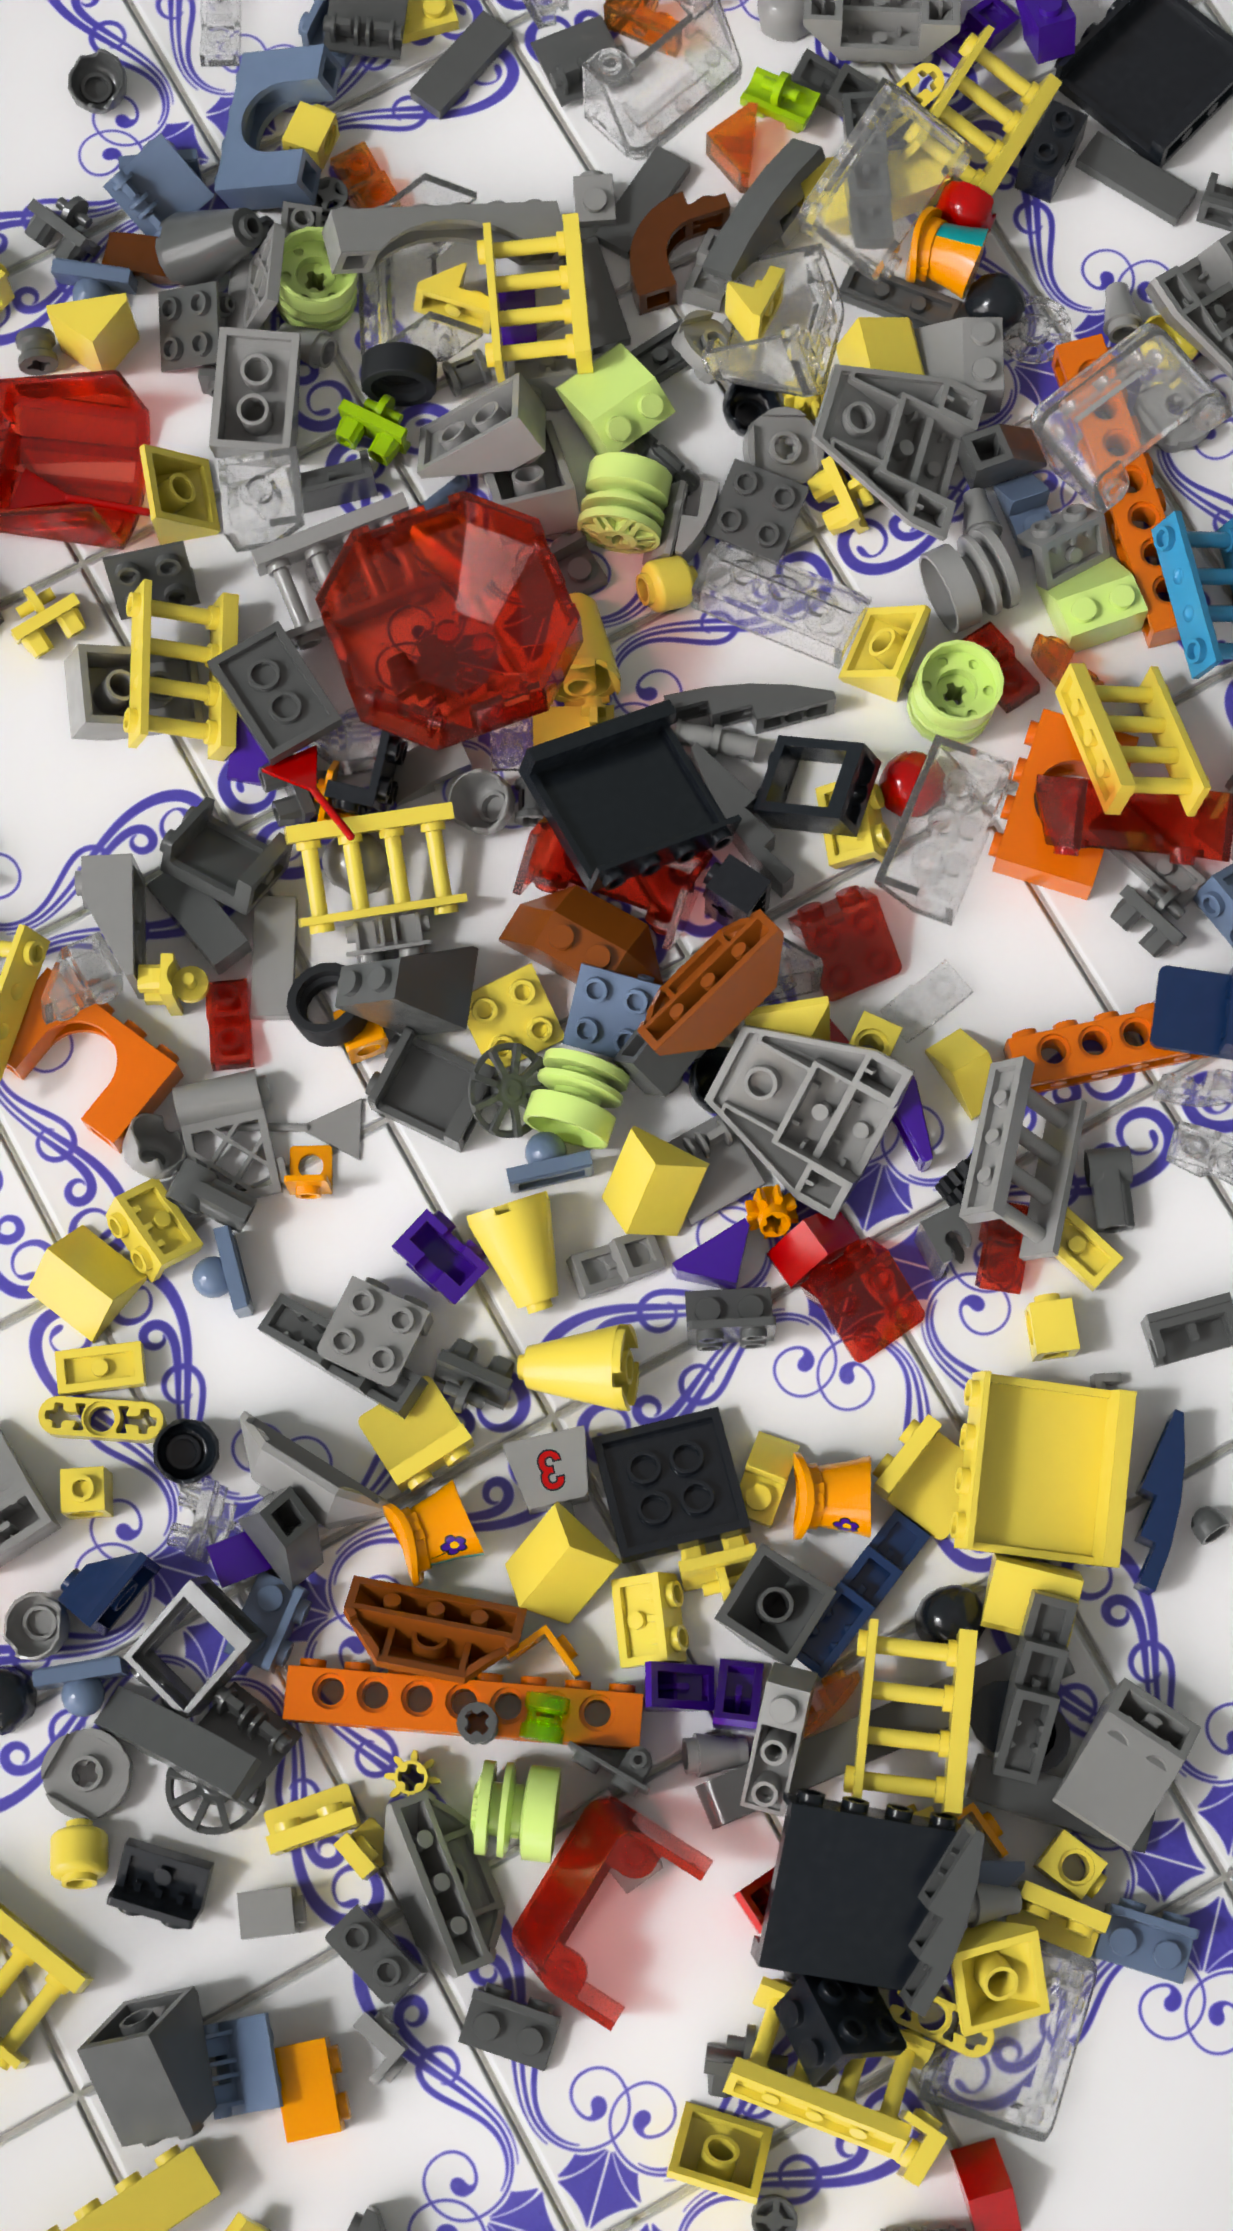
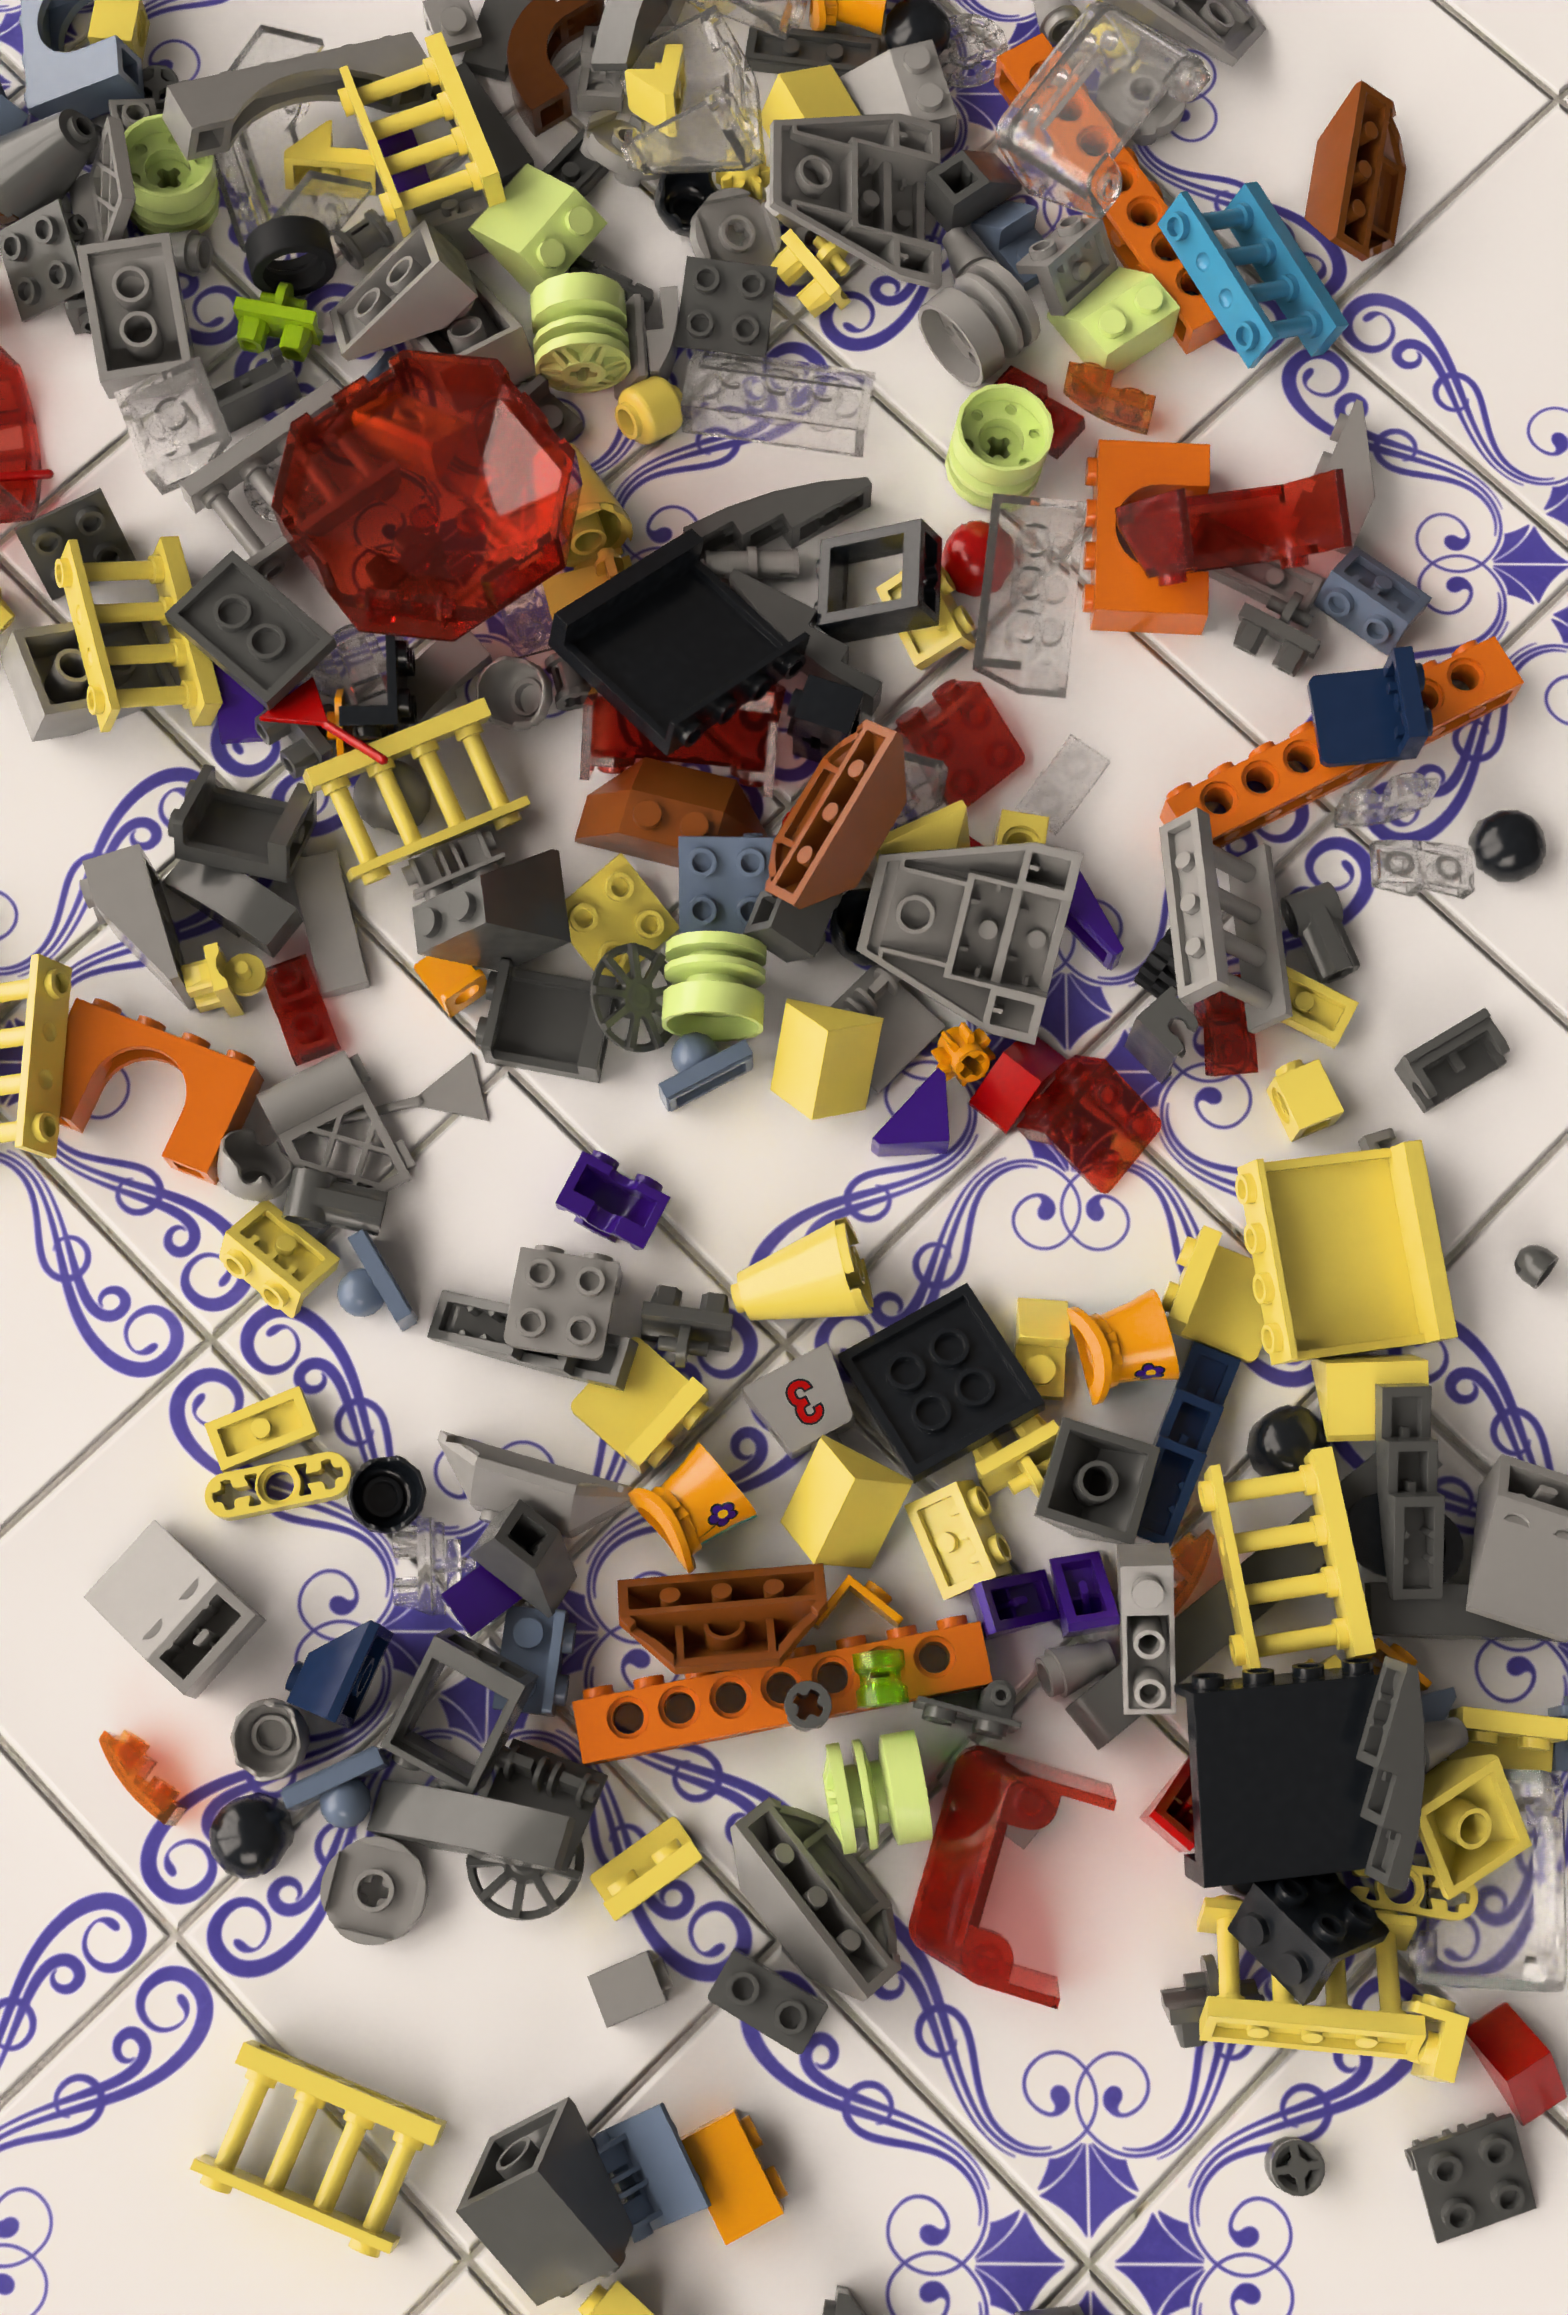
camera: 20 degrees left, 0 degrees up
light yellow slope [27,1225,148,1344] -> none
clear slope [41,932,123,1025] -> none
light yellow head [50,1818,109,1890] -> none
light yellow brick [60,1466,114,1520] -> none
black bracket [106,1837,215,1929] -> none
light yellow slope [139,444,221,545] -> none
light orange bracket [284,1145,333,1199] -> none
black tyre [286,962,368,1047] -> none
clear orange slope [330,141,403,208] -> none
light yellow bracket [333,1818,385,1881] -> none
light grey bracket [353,2011,409,2085] -> none
light yellow gear [384,1750,441,1798] -> none
dark grey bracket [458,1982,562,2071] -> none
light yellow cone [466,1191,559,1314] -> none
light grey slope [566,1234,667,1300] -> none
light yellow slope [666,2101,774,2204] -> none
dark grey bracket [685,1287,776,1351] -> none
light yellow slope [838,605,931,703] -> none
light yellow slope [925,1028,993,1121] -> none
light yellow brick [1032,1829,1108,1901] -> none
light yellow fence [1055,663,1211,817] -> none
dark blue slope [1133,1409,1185,1595] -> none

